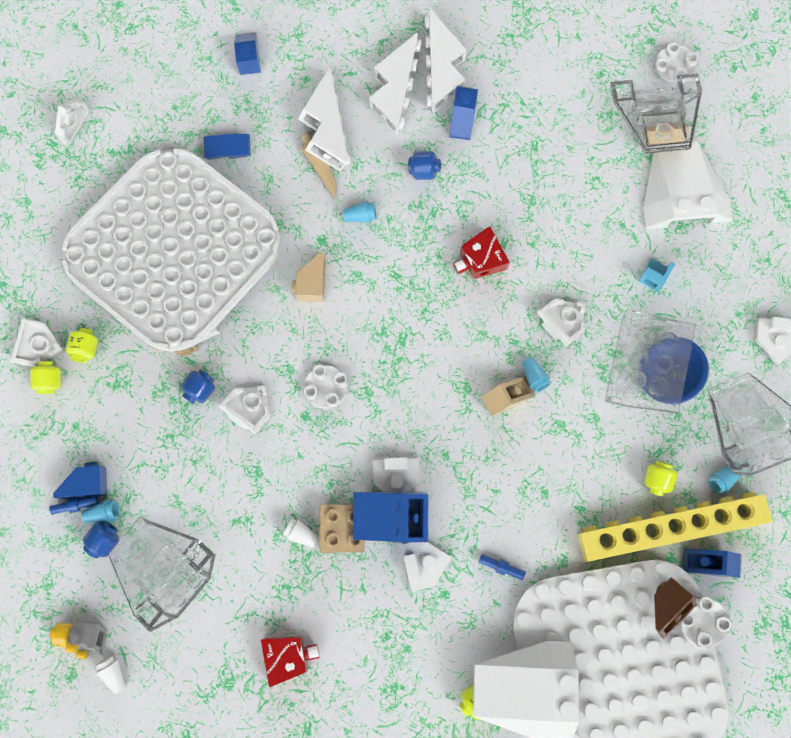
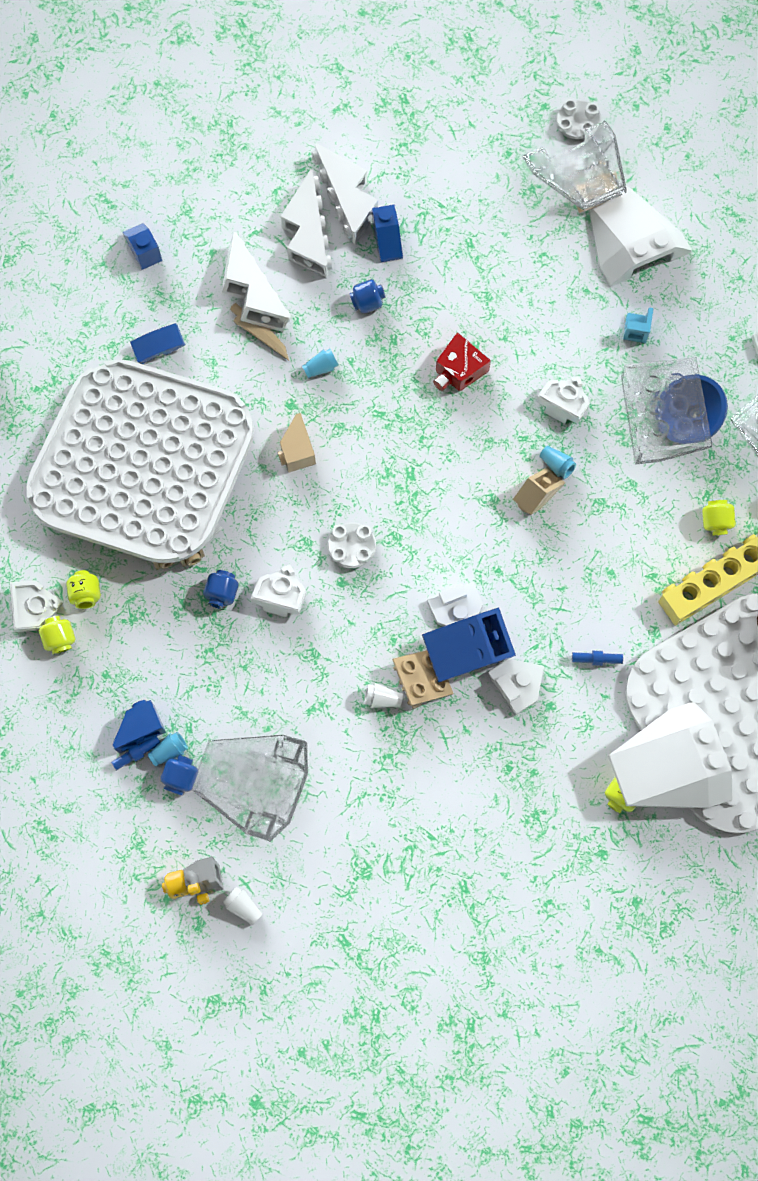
camera: 20 degrees left, 5 degrees down
red torso [261,636,320,687] -> none

